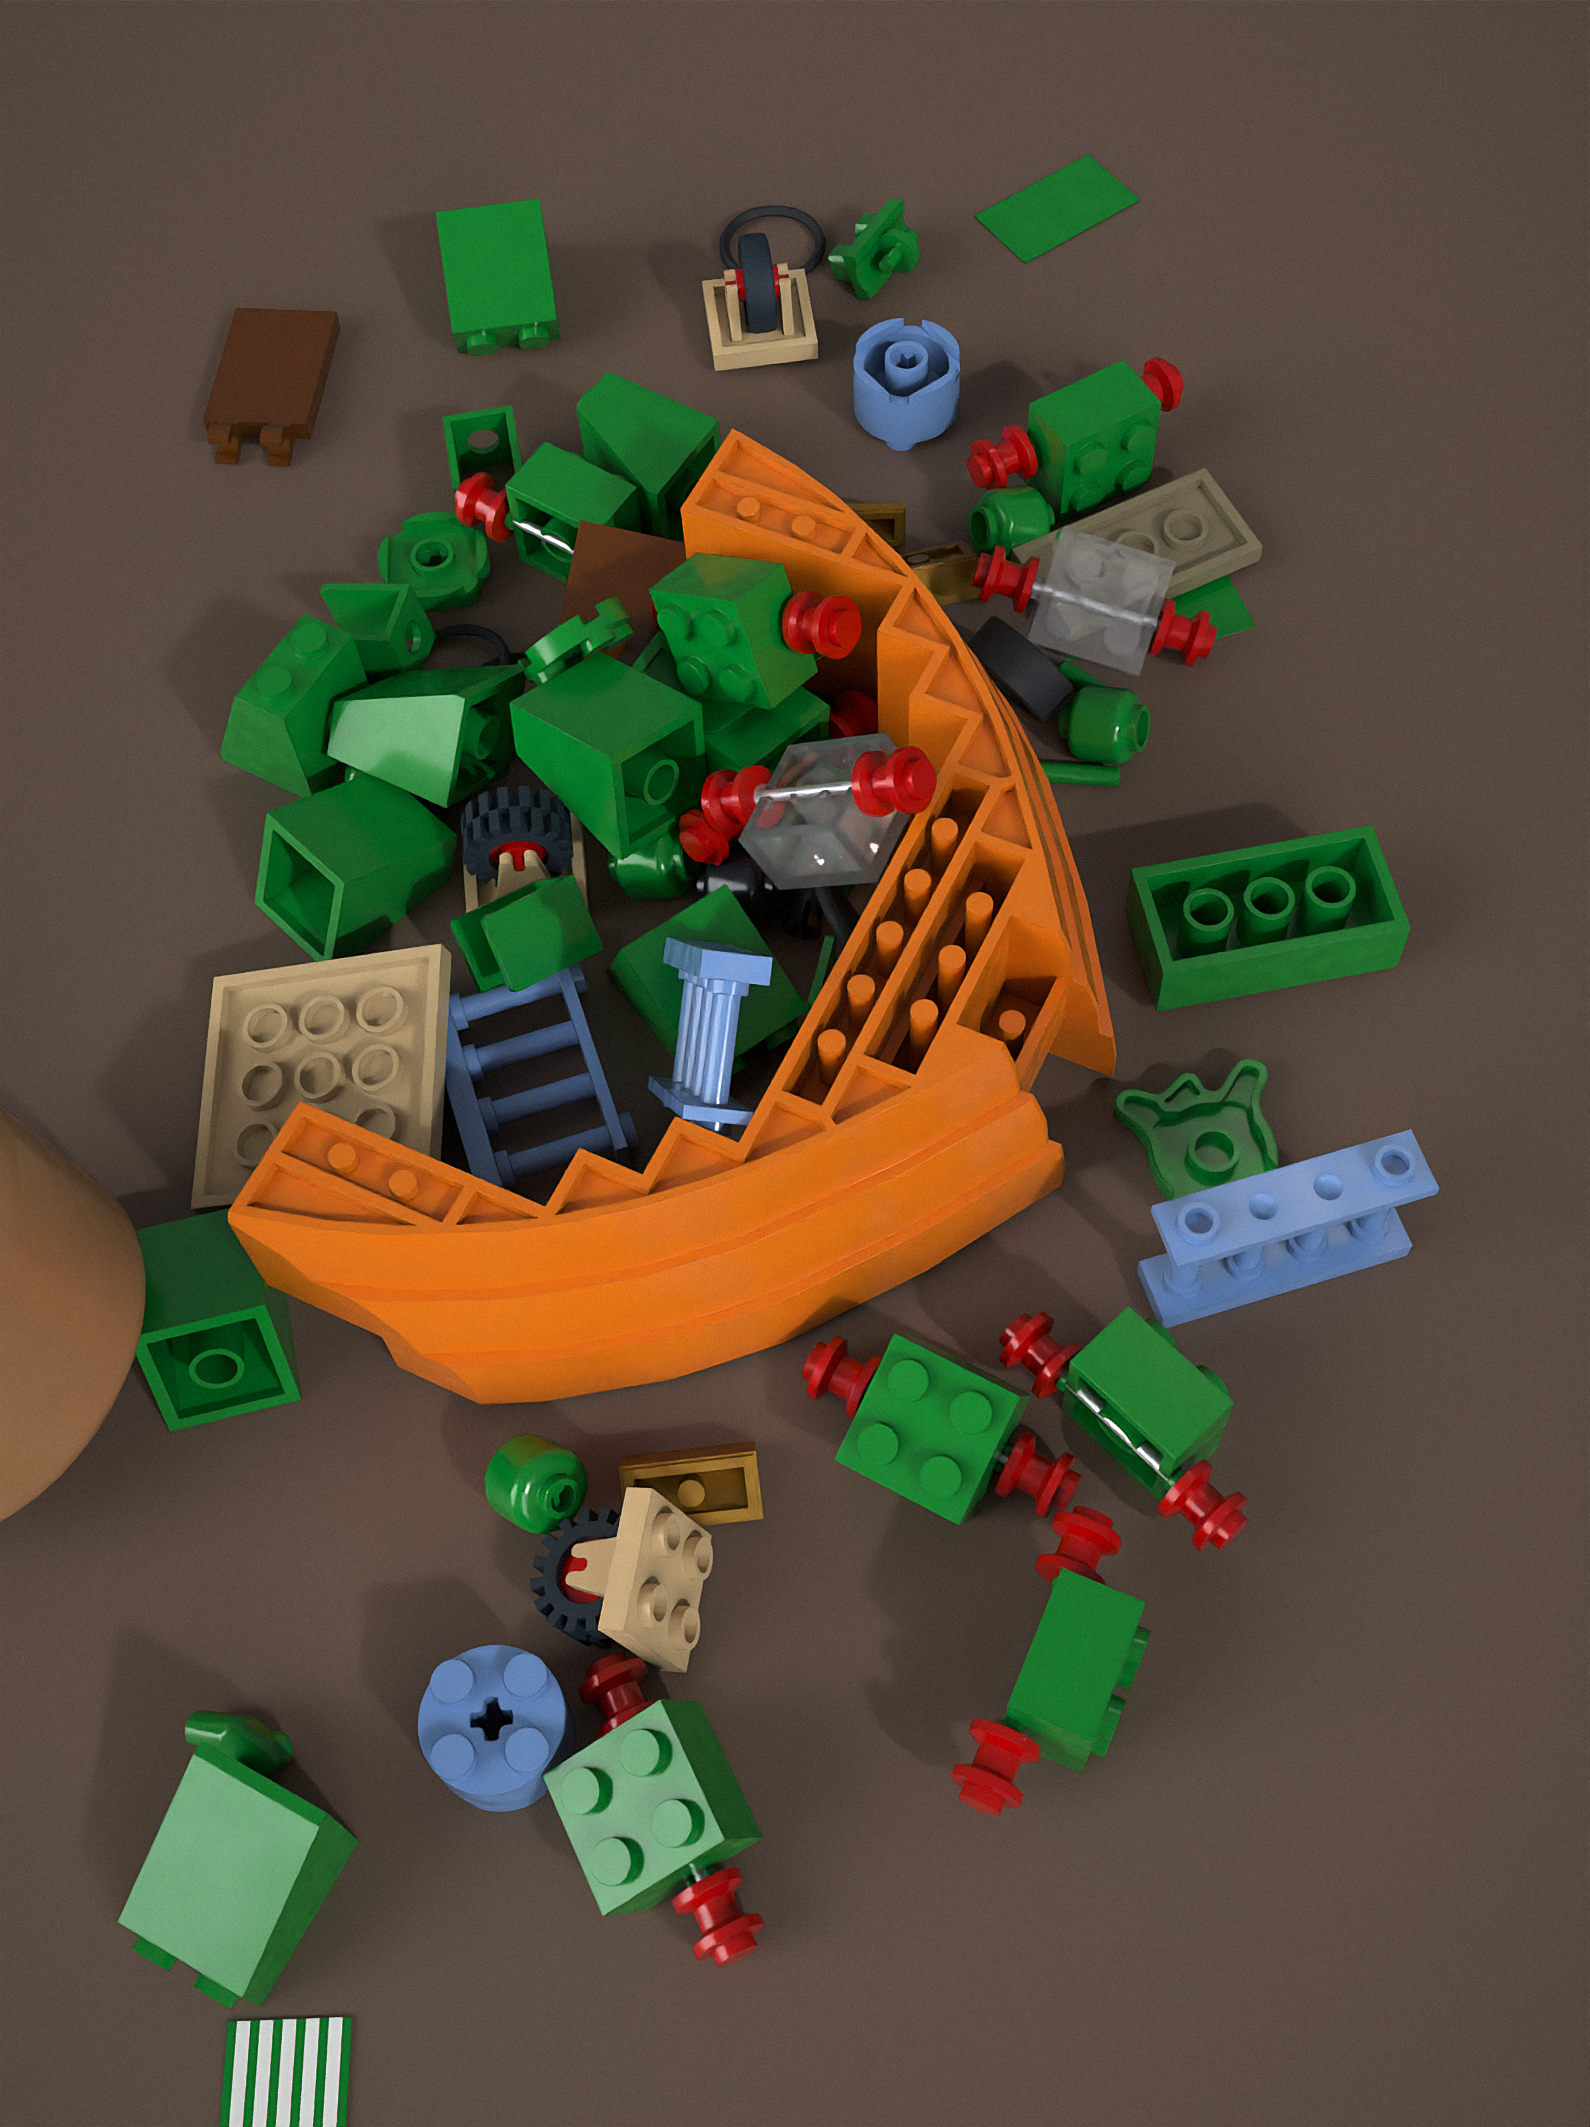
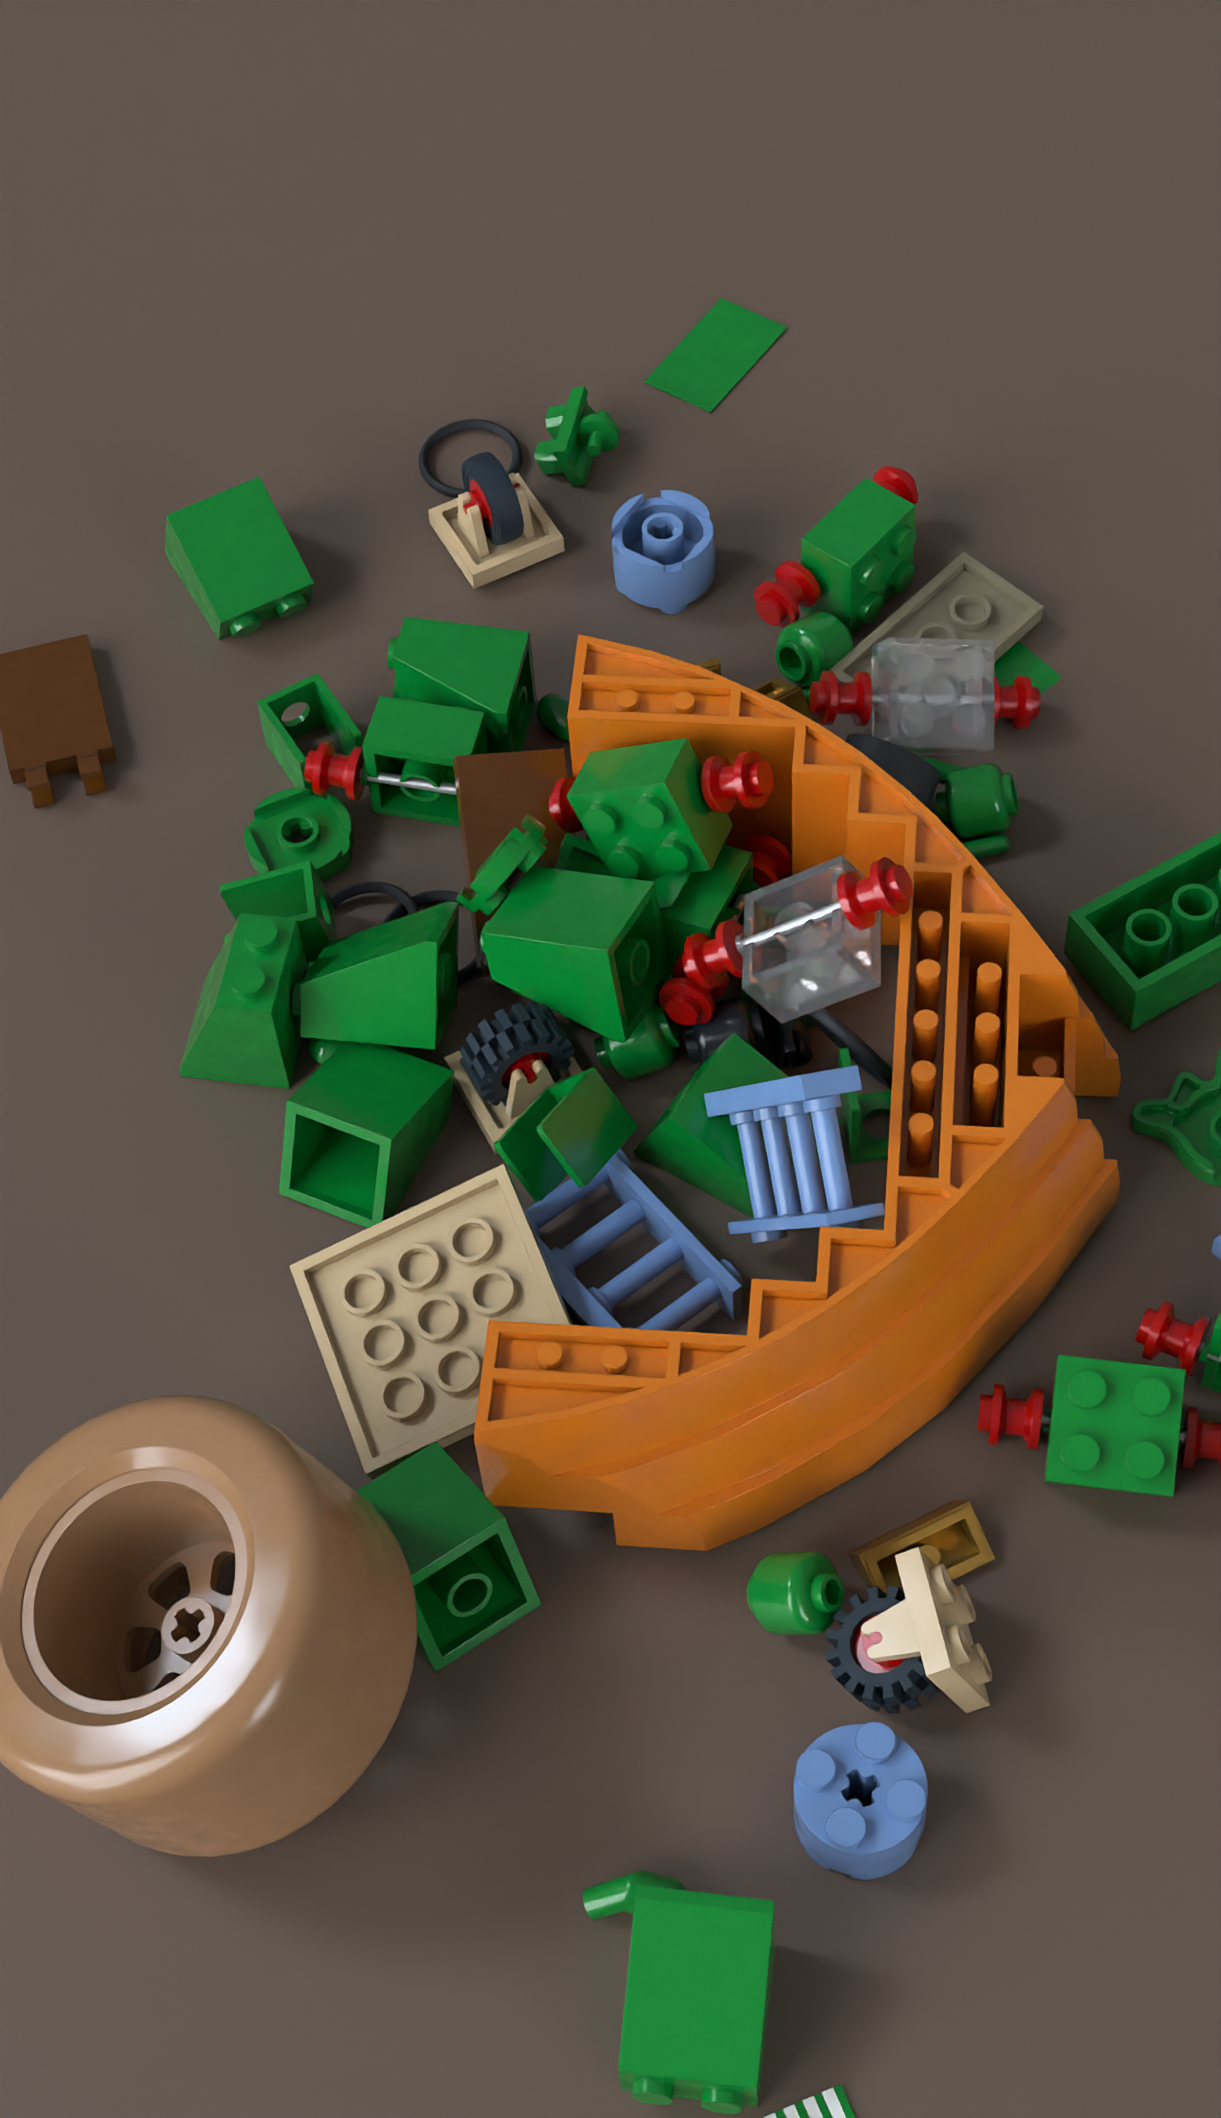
camera: 20 degrees left, 5 degrees down
brick [542,1653,765,1968] -> none

